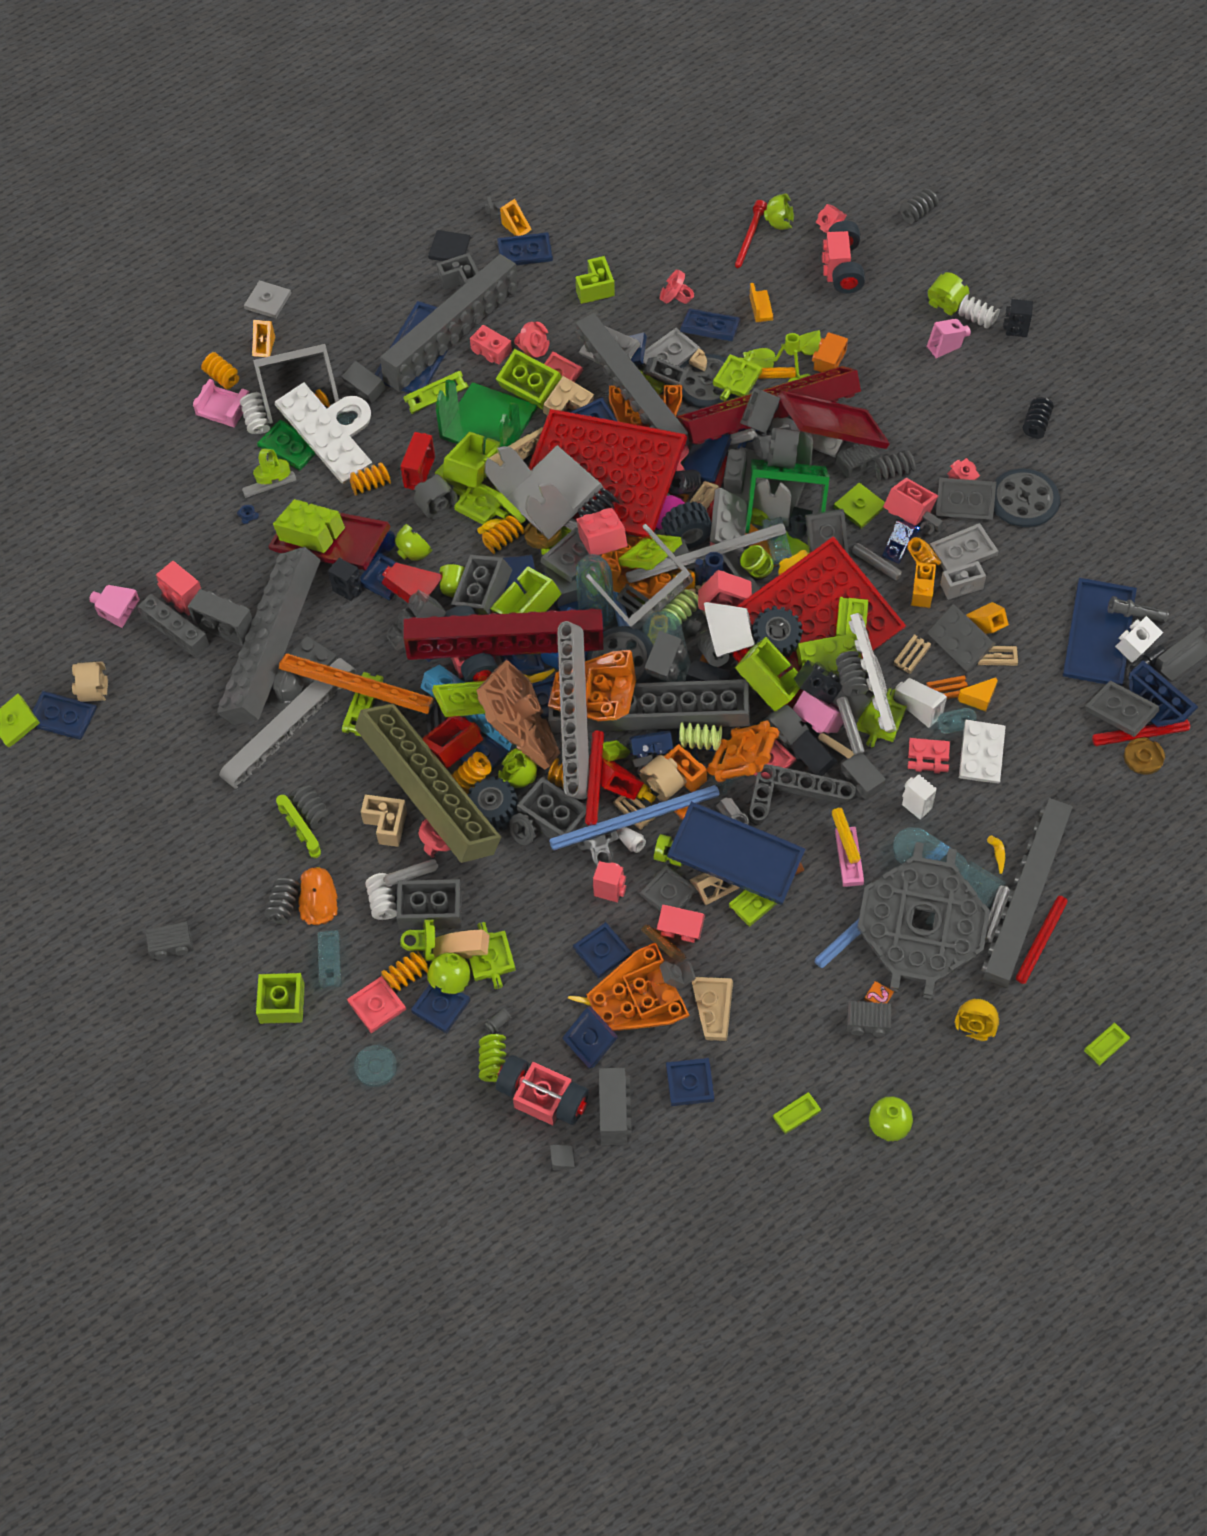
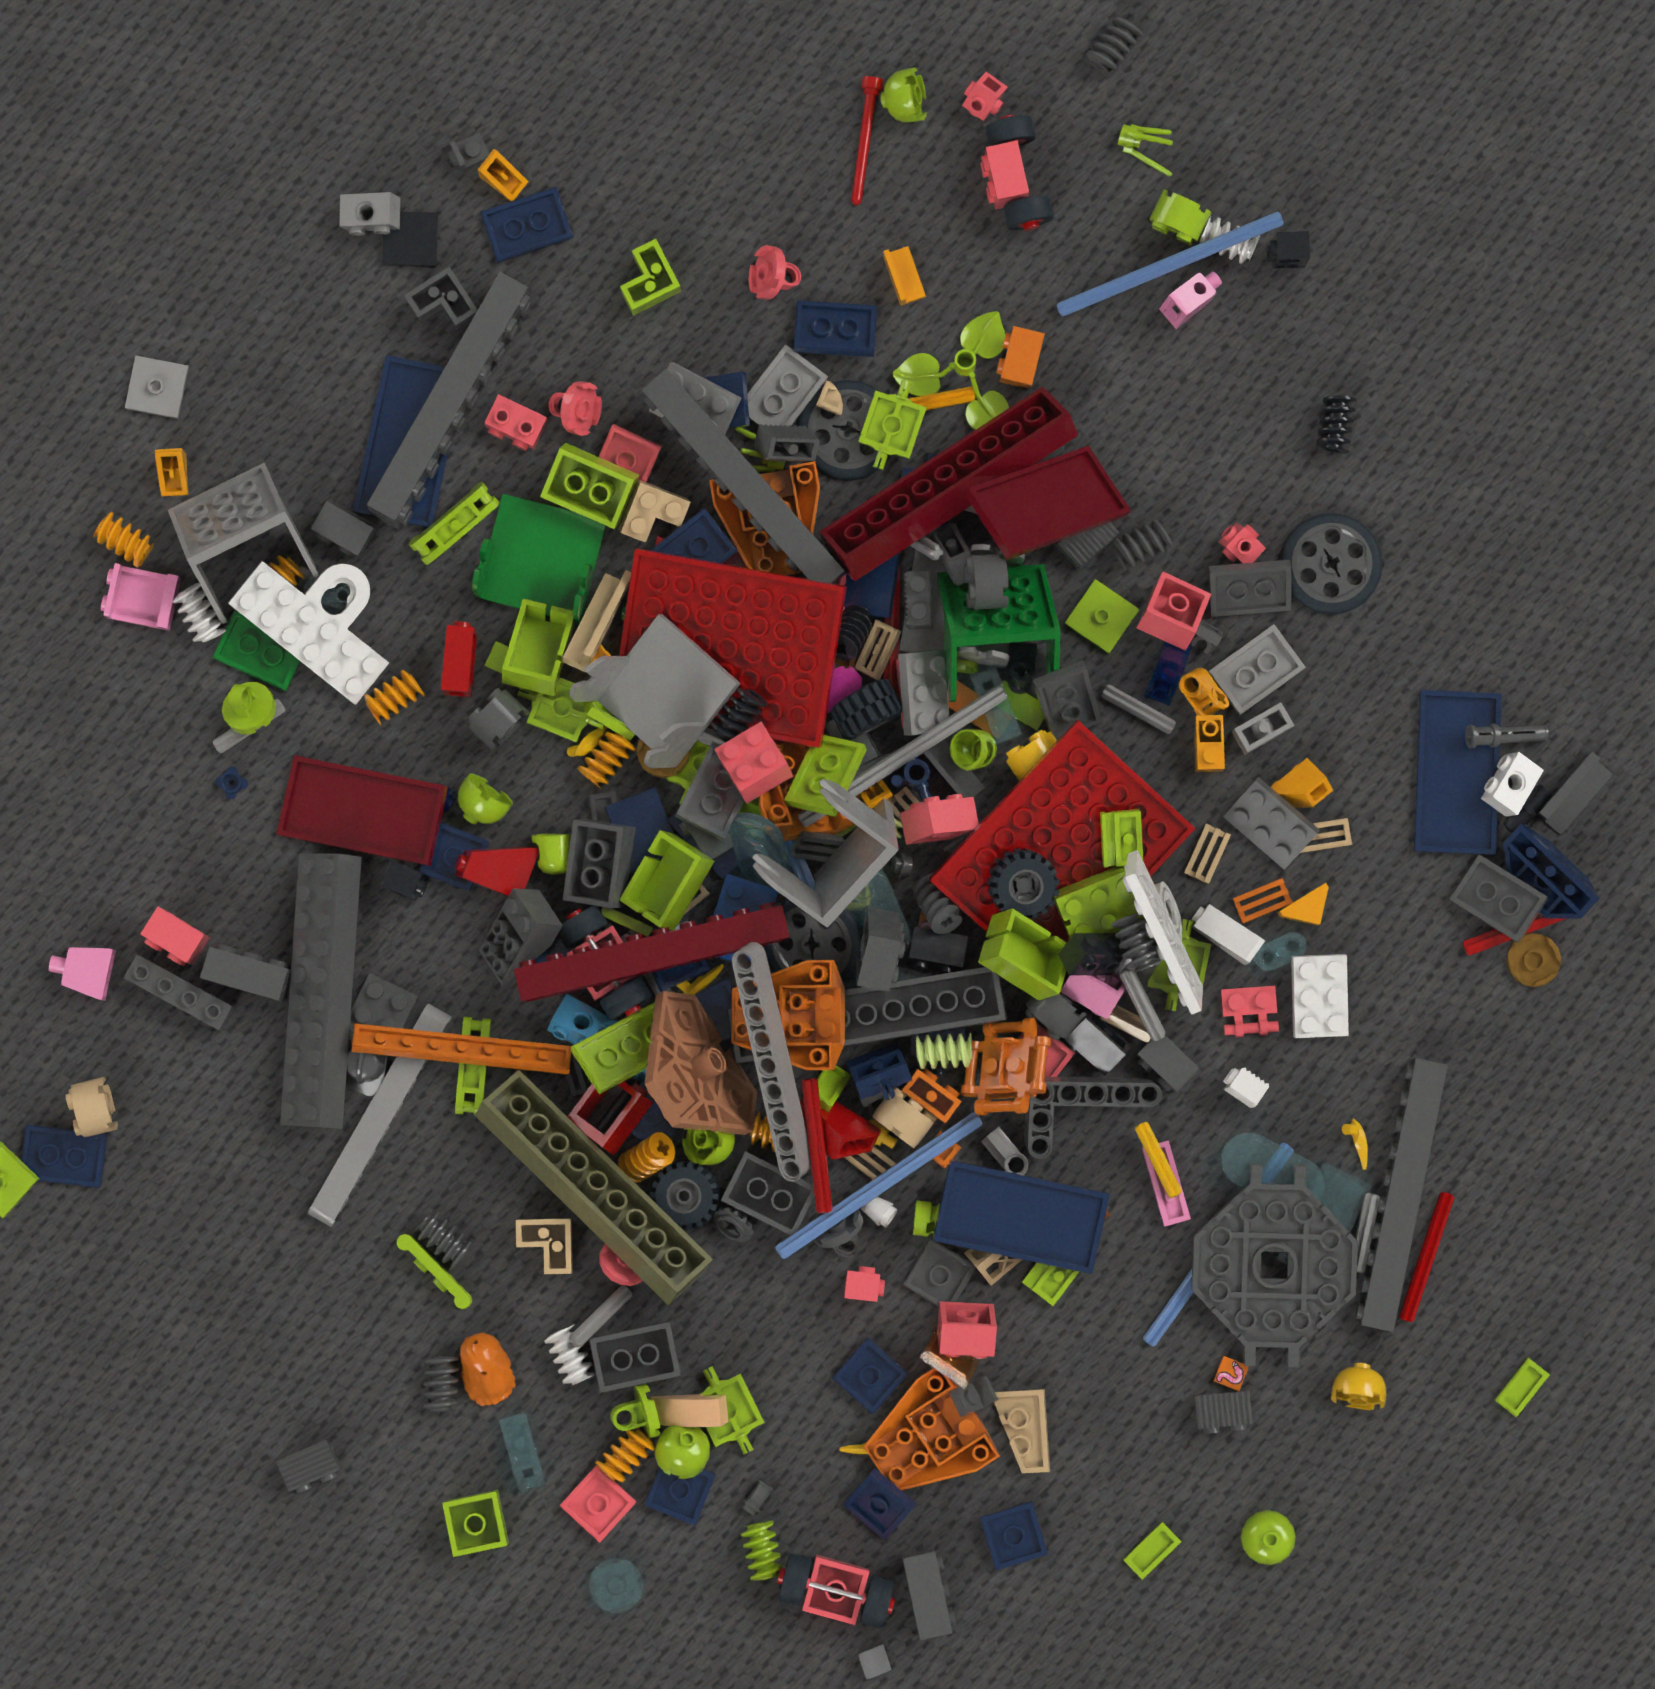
camera: 20 degrees left, 25 degrees up
lime piece [273,499,345,553] -> none
white slope [704,602,755,657] -> none
dark grey brick [740,388,780,433] -> none
none -> light grey brick [339,192,400,236]
none -> medium blue axle [1057,212,1284,316]
none -> lime plant [1118,124,1173,177]

